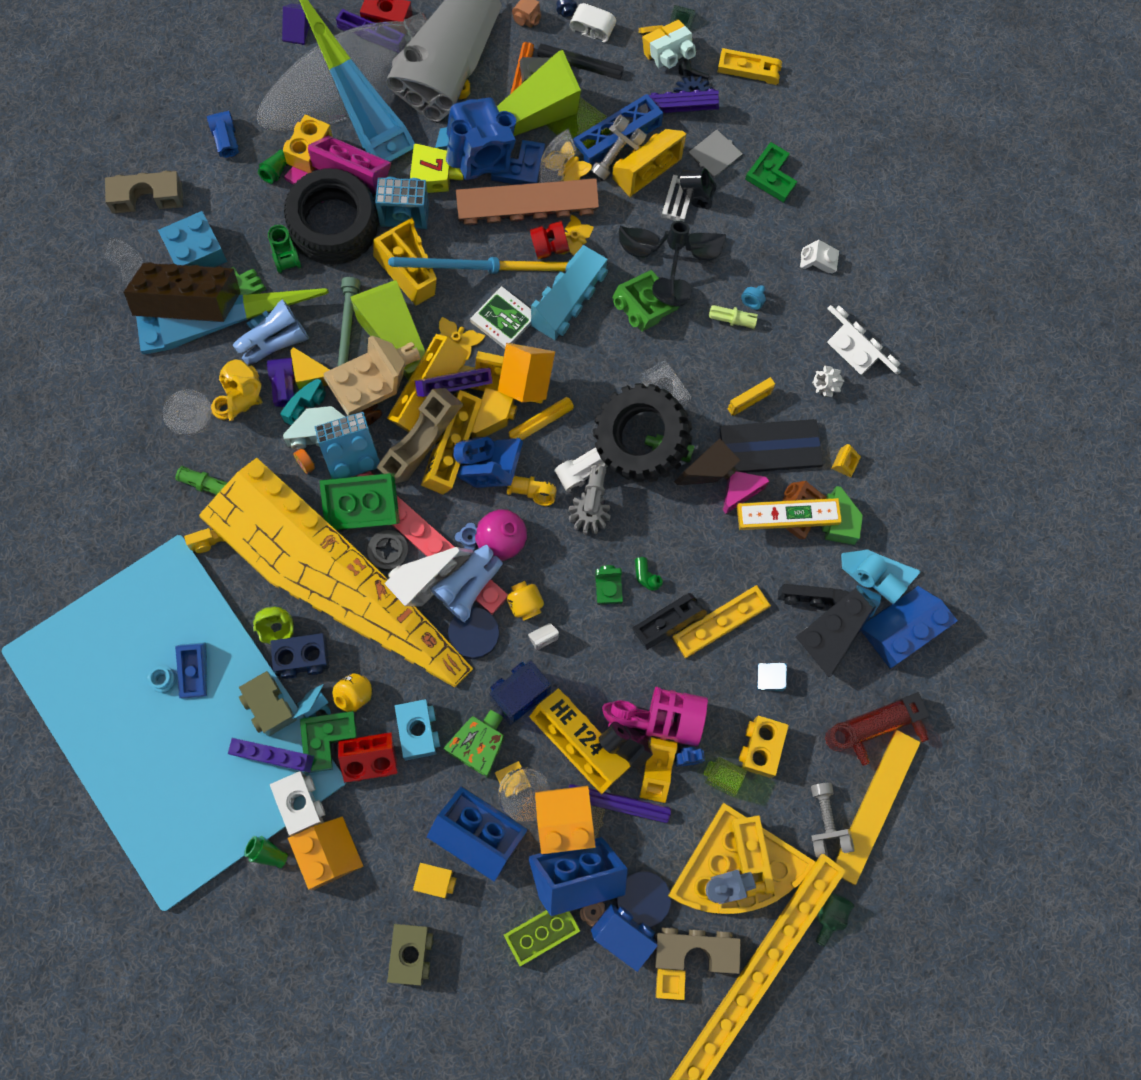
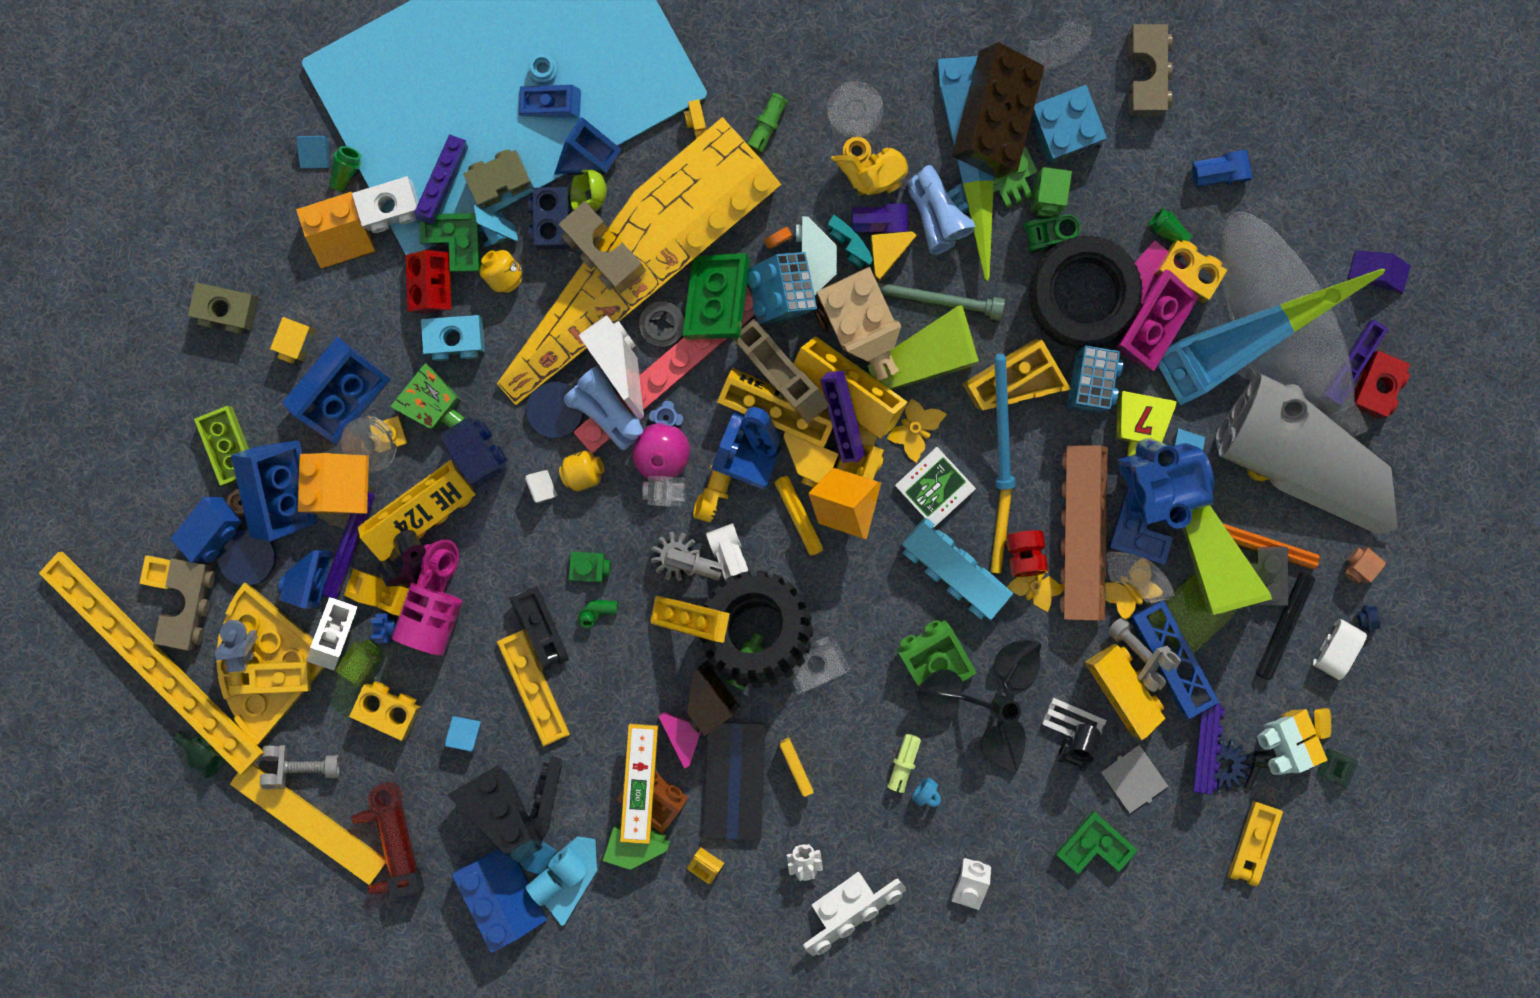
camera: 105 degrees right, 15 degrees up
none -> blue slope [278,550,333,609]
none -> dark azure slope [297,136,329,169]
none -> white brick [306,597,357,670]
none -> blue slope [554,117,622,174]
none -> dark tan arch [559,201,646,294]
none -> clear brick [643,476,687,508]
none -> yellow tile [650,596,730,643]
none -> bright green brick [1030,167,1072,218]

